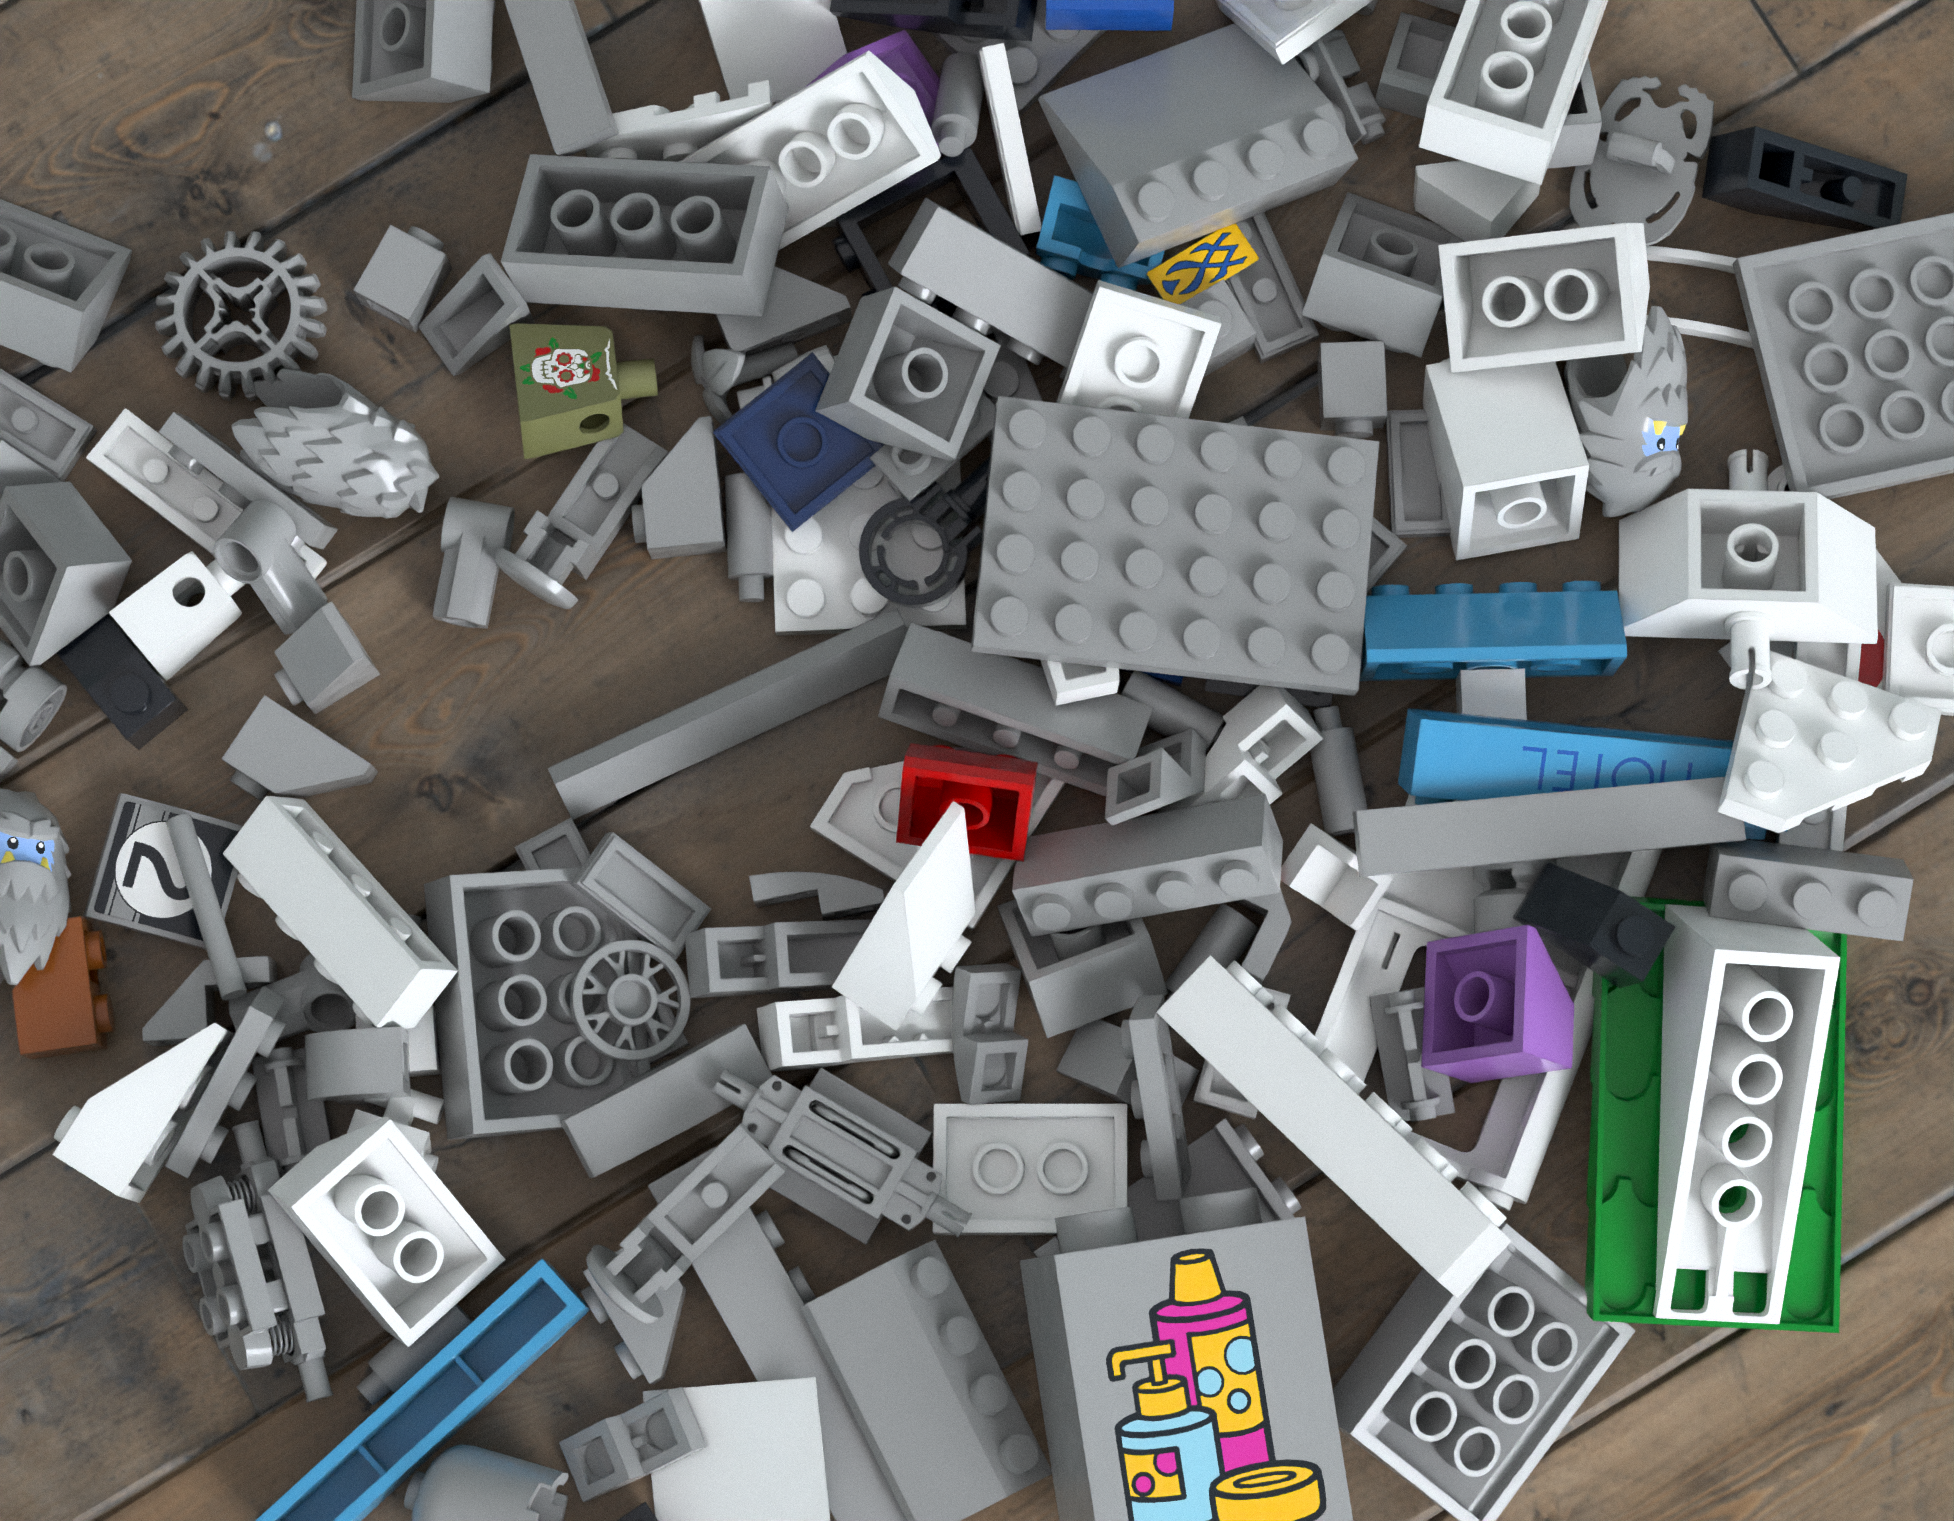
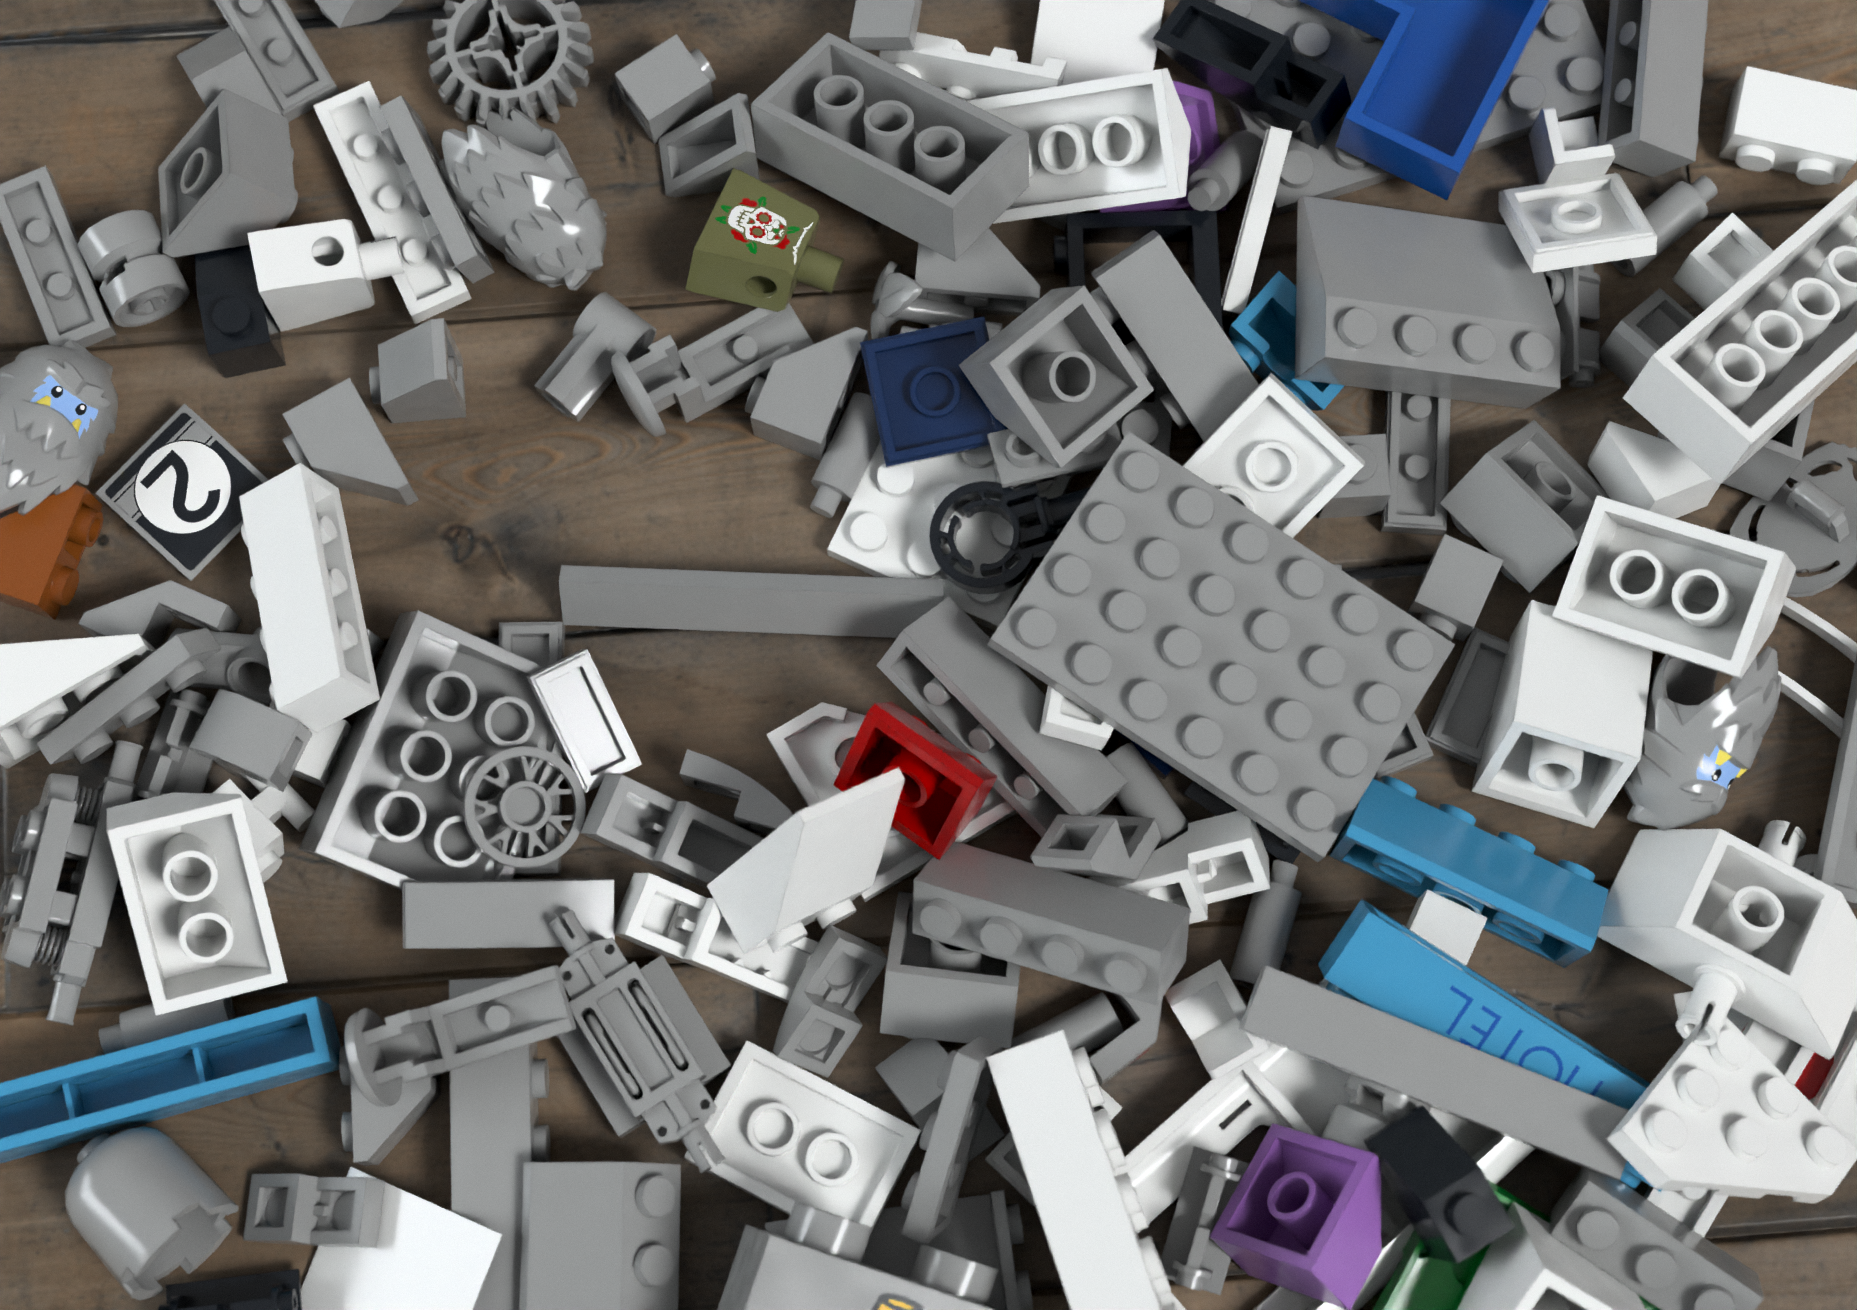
camera: 25 degrees right, 5 degrees down
light grey bar [166,814,247,1000] -> none
light grey piece [213,499,328,635] -> none
yellow sticker [1147,223,1259,305] -> none

